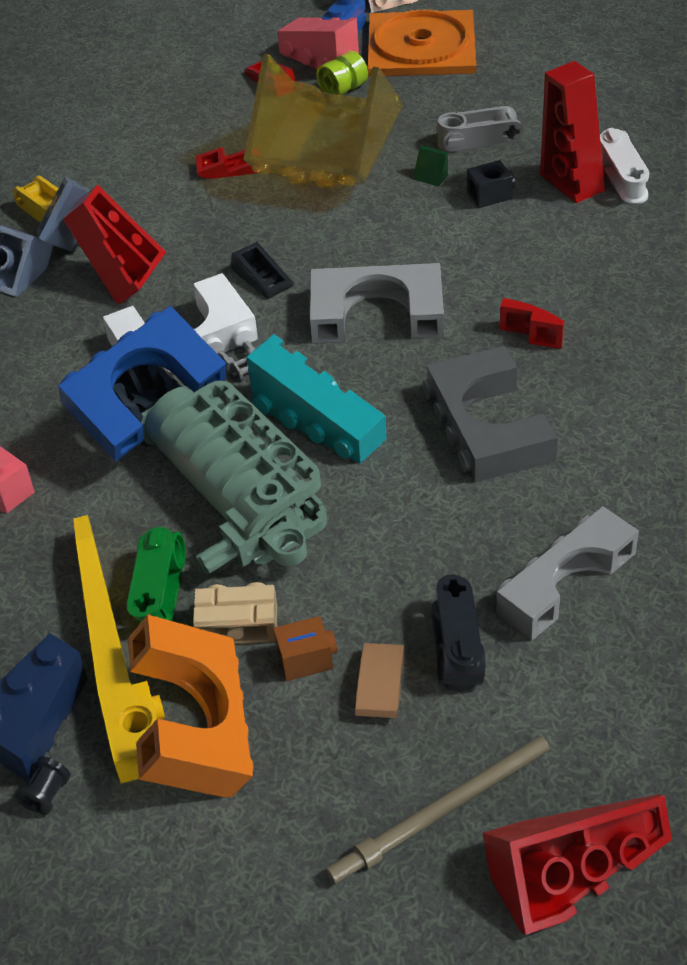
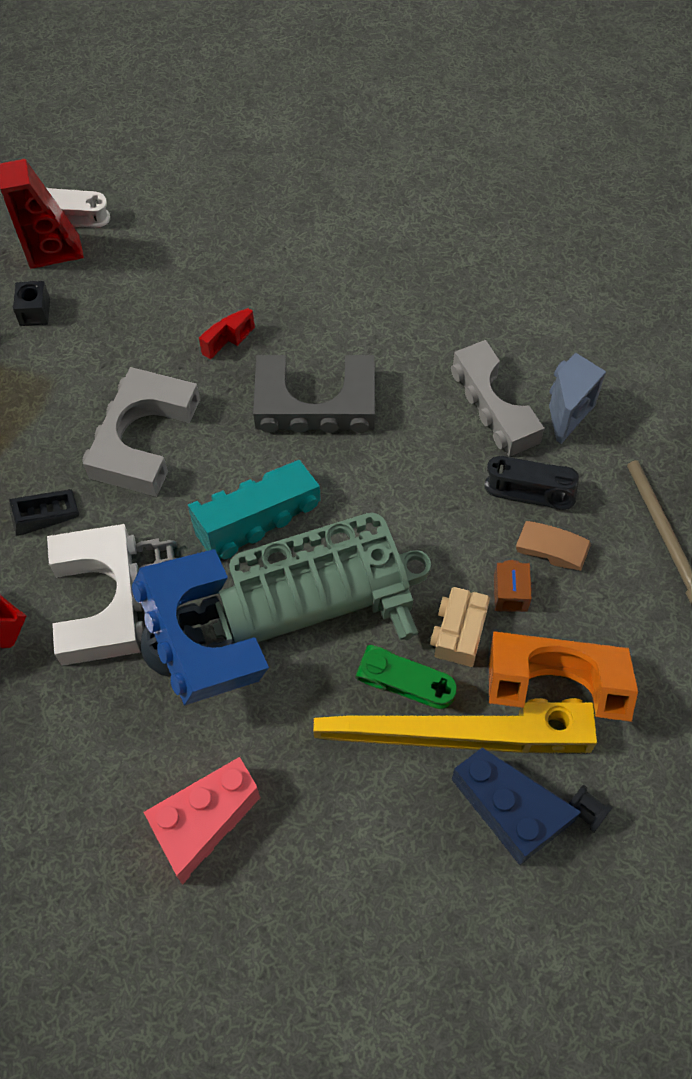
camera: 75 degrees left, 15 degrees up
none -> sand blue slope [549,353,606,444]

